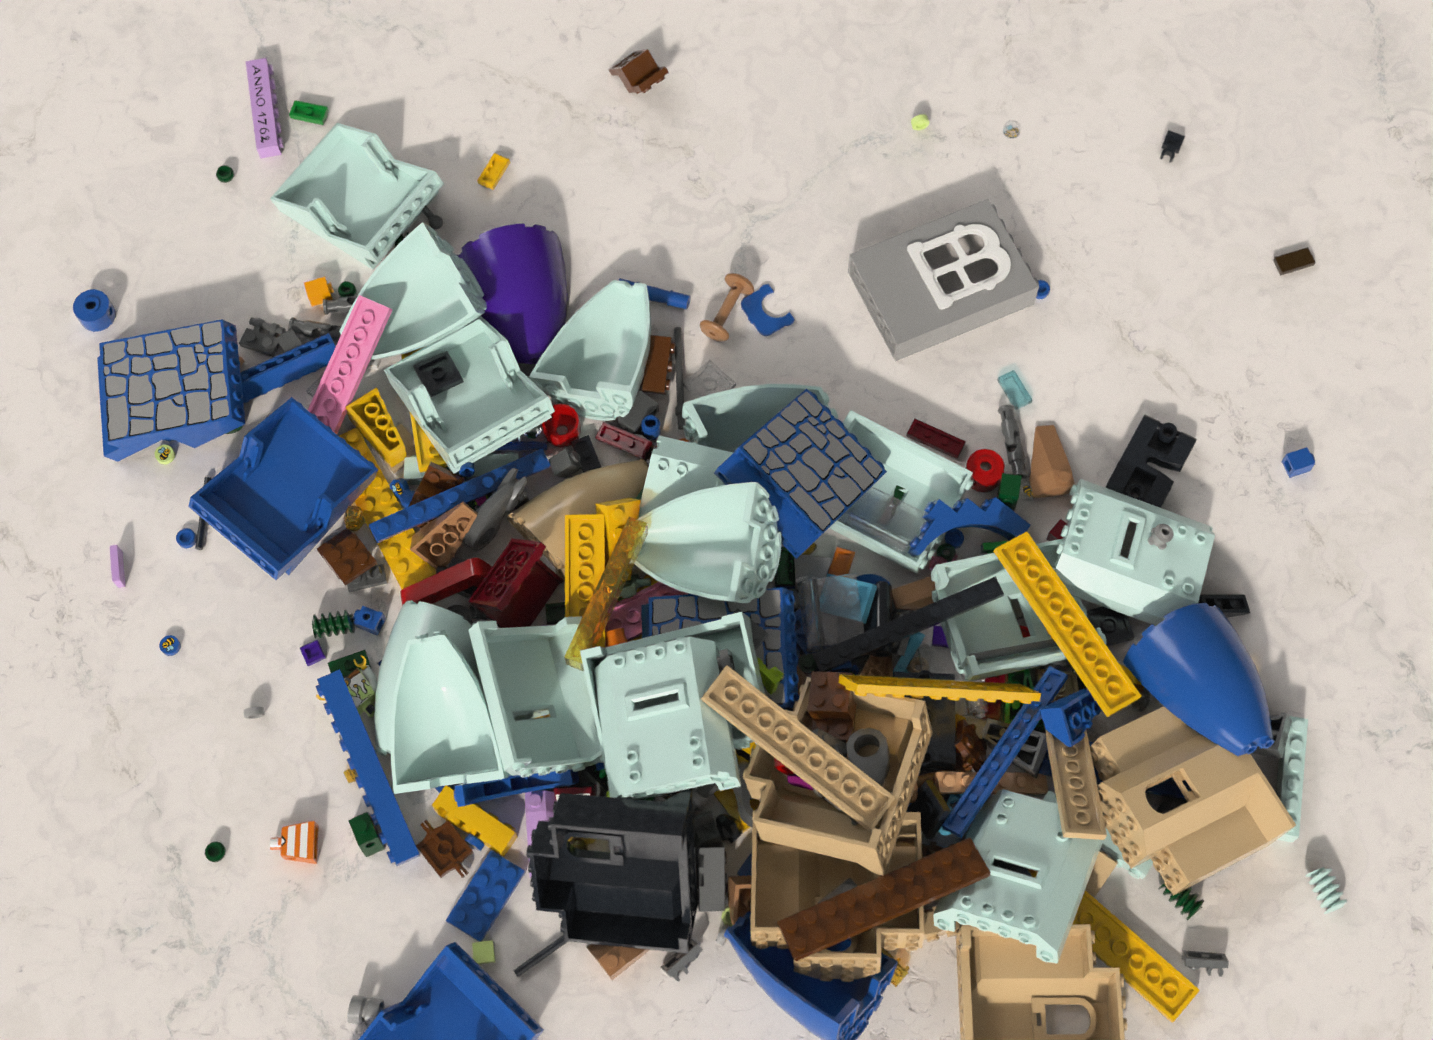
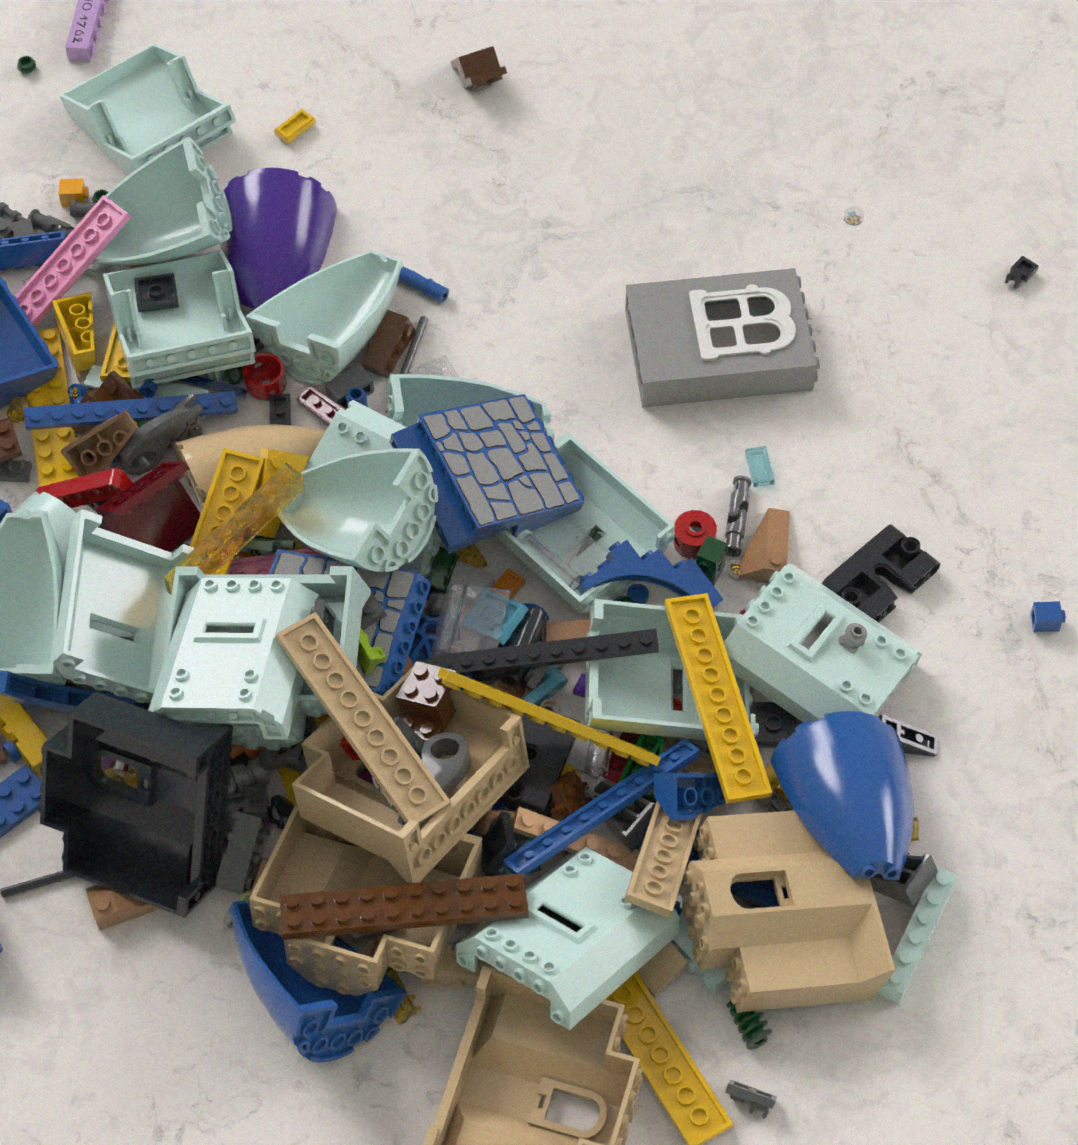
camera: 15 degrees right, 10 degrees down
green plate [289,100,329,125] -> none
dark grey bar [421,206,443,229] -> none
dark grey brick [548,448,582,479] -> none
dark grey plate [661,939,703,982] -> none
medium nougat hose [700,273,754,342] -> none
blue piece [741,284,795,336] -> none
dark red tile [906,418,966,459] -> none
yellowish green tile [911,115,929,130] -> none
dark grey bar [969,639,1058,661] -> none
blue tile [1036,280,1050,299] -> none
light aqua piece [1305,868,1348,914] -> none

